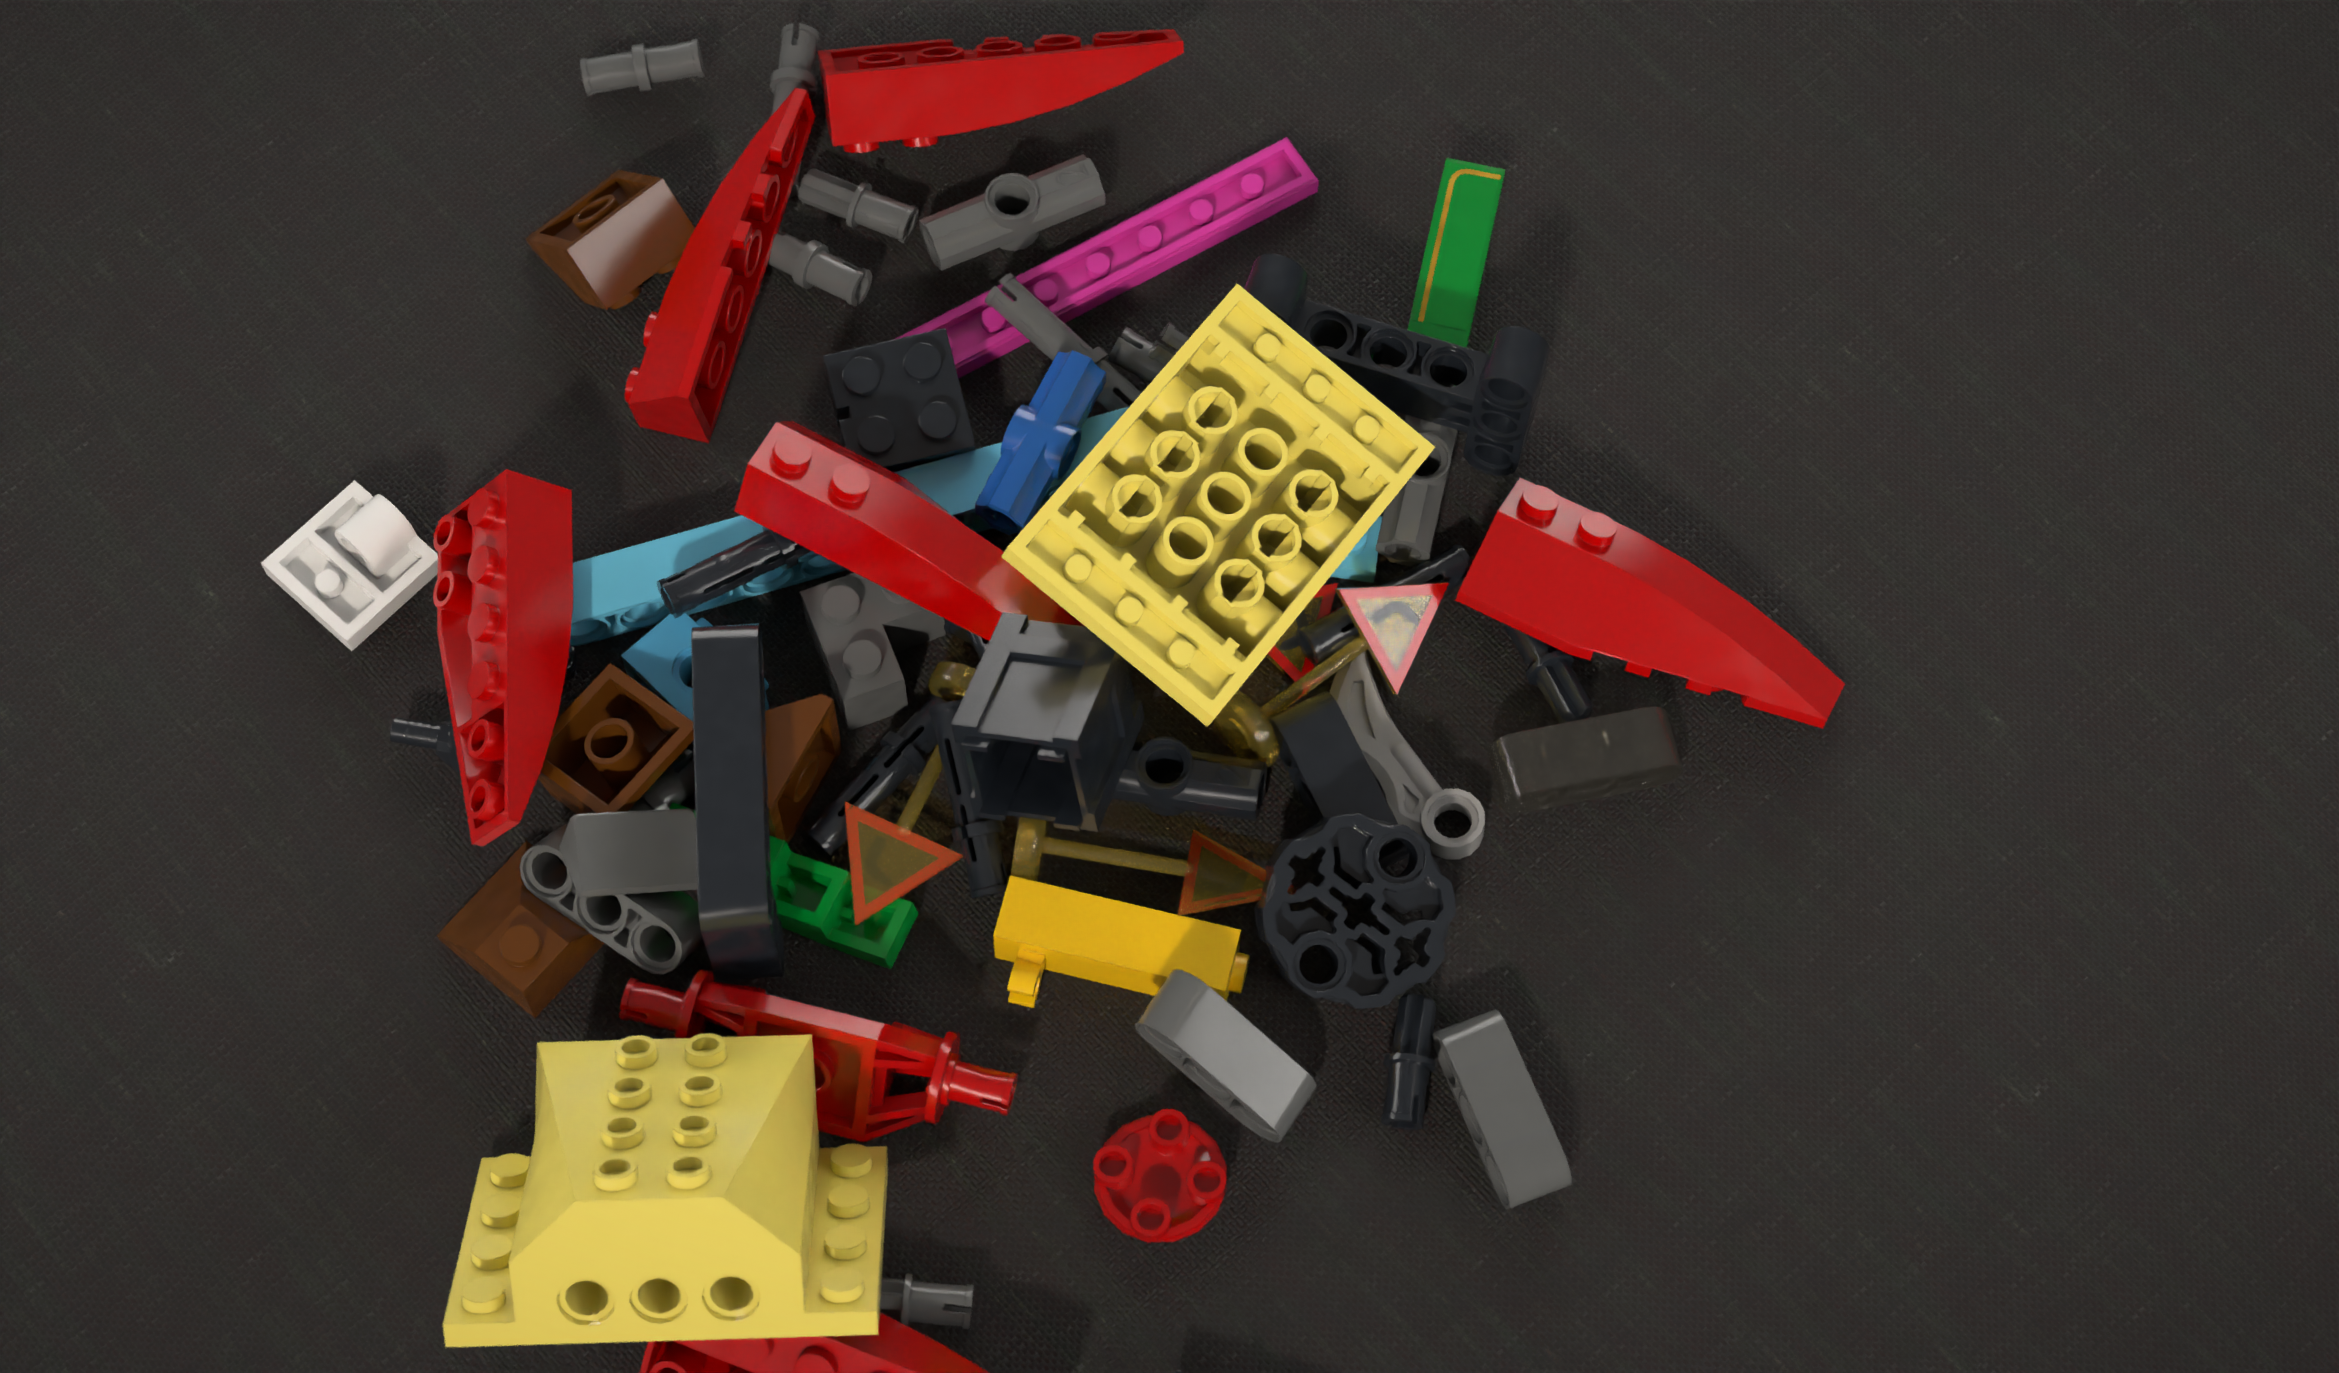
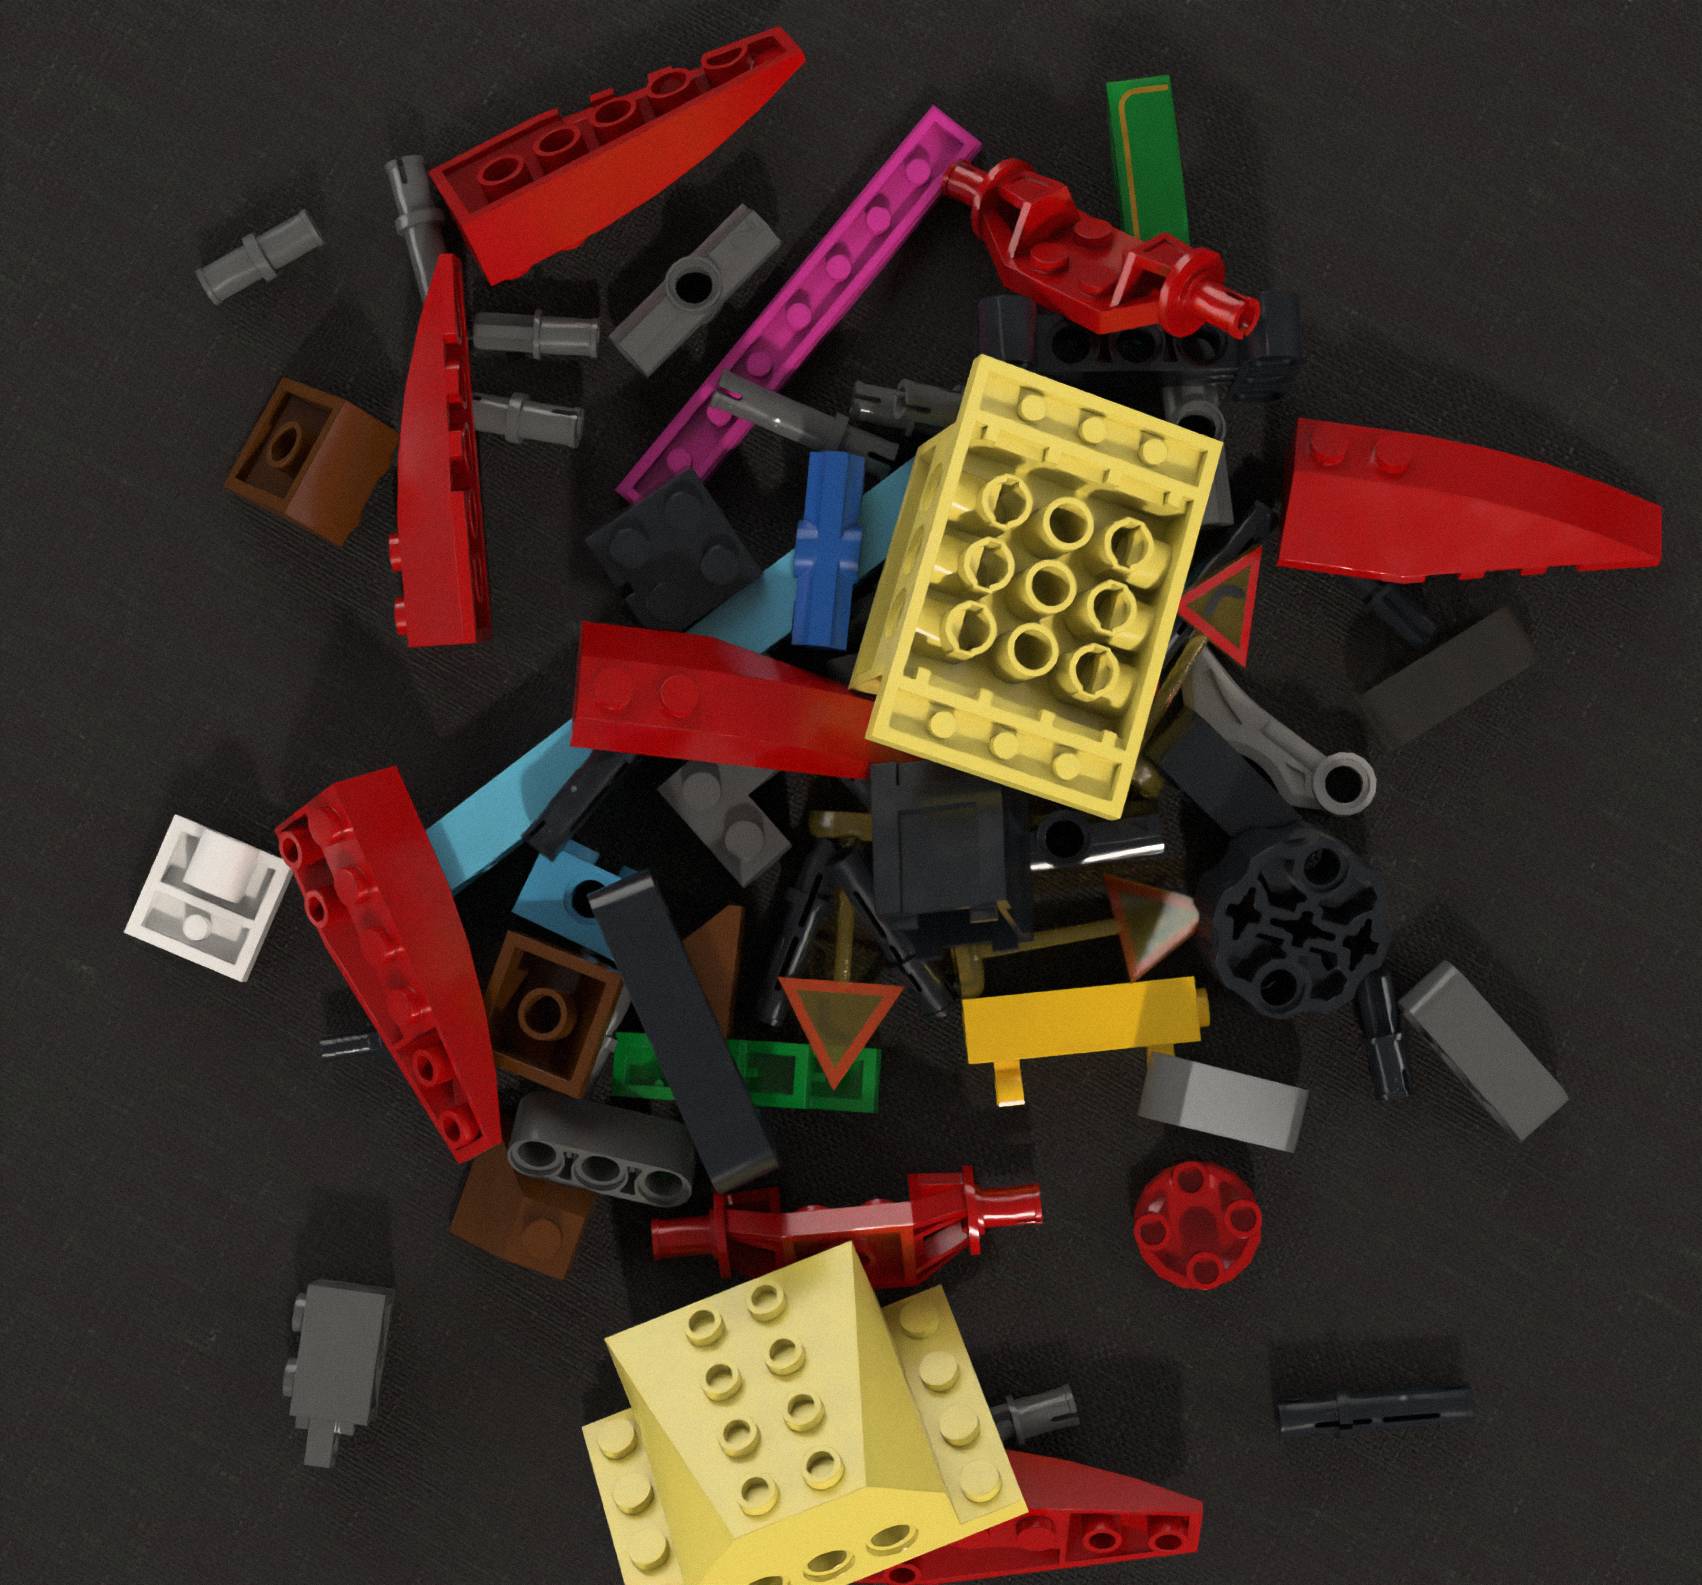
camera: 15 degrees left, 20 degrees up
dark grey slope [559,808,698,897] -> none
none -> dark grey hinge [283,1279,395,1468]
none -> red plate [941,158,1261,340]

